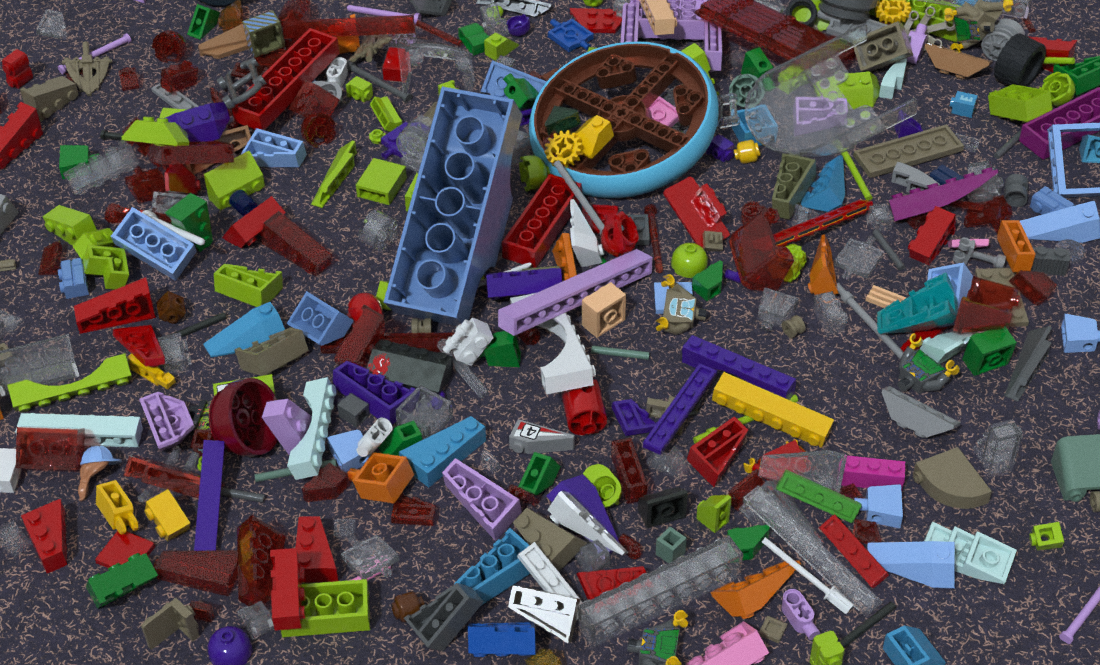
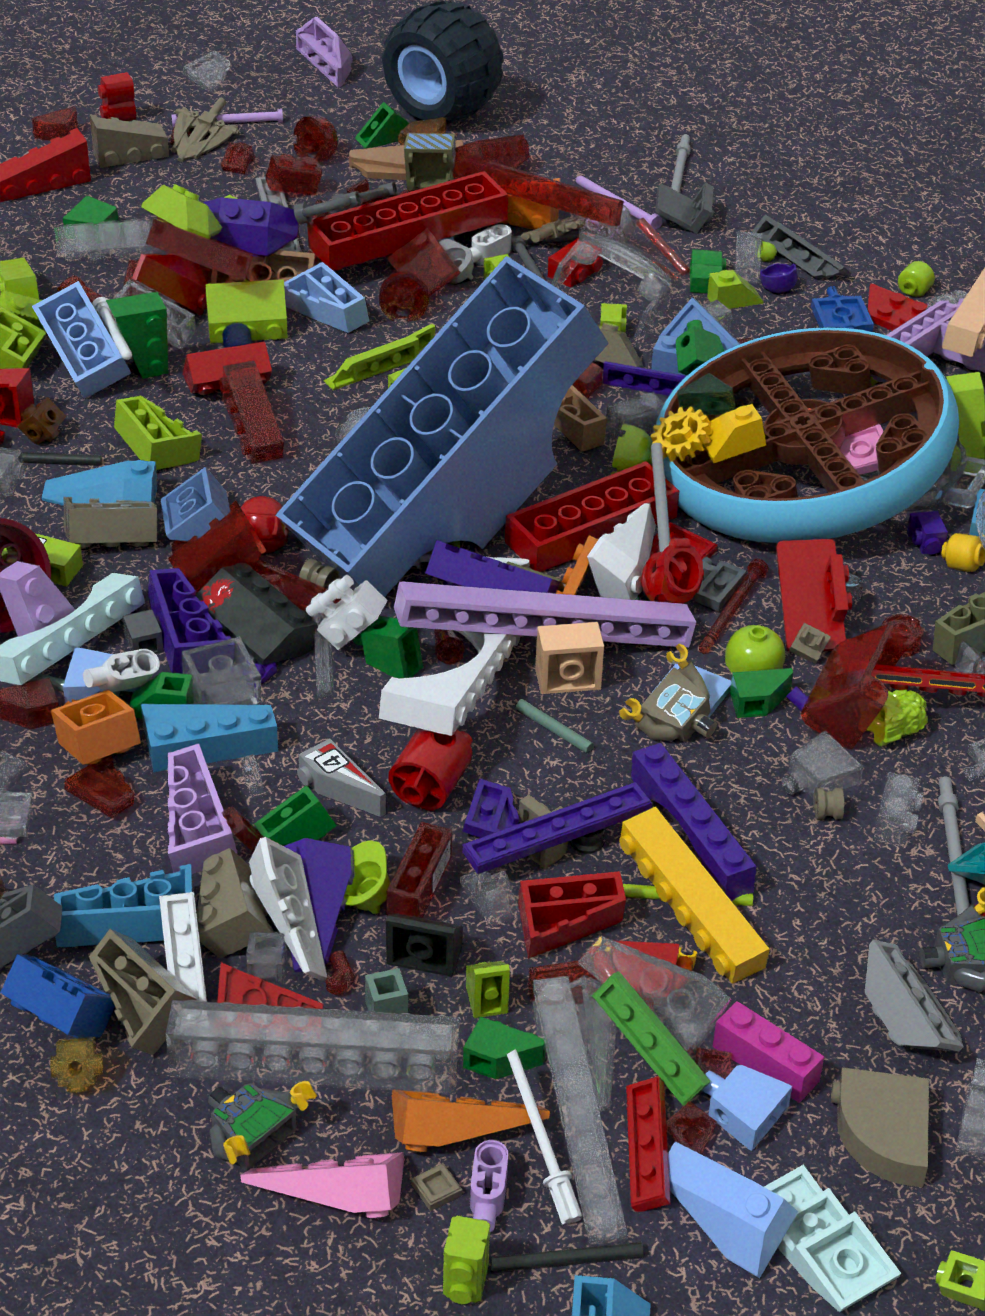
camera: 30 degrees right, 5 degrees down
orange wedge [808,234,839,300] -> none

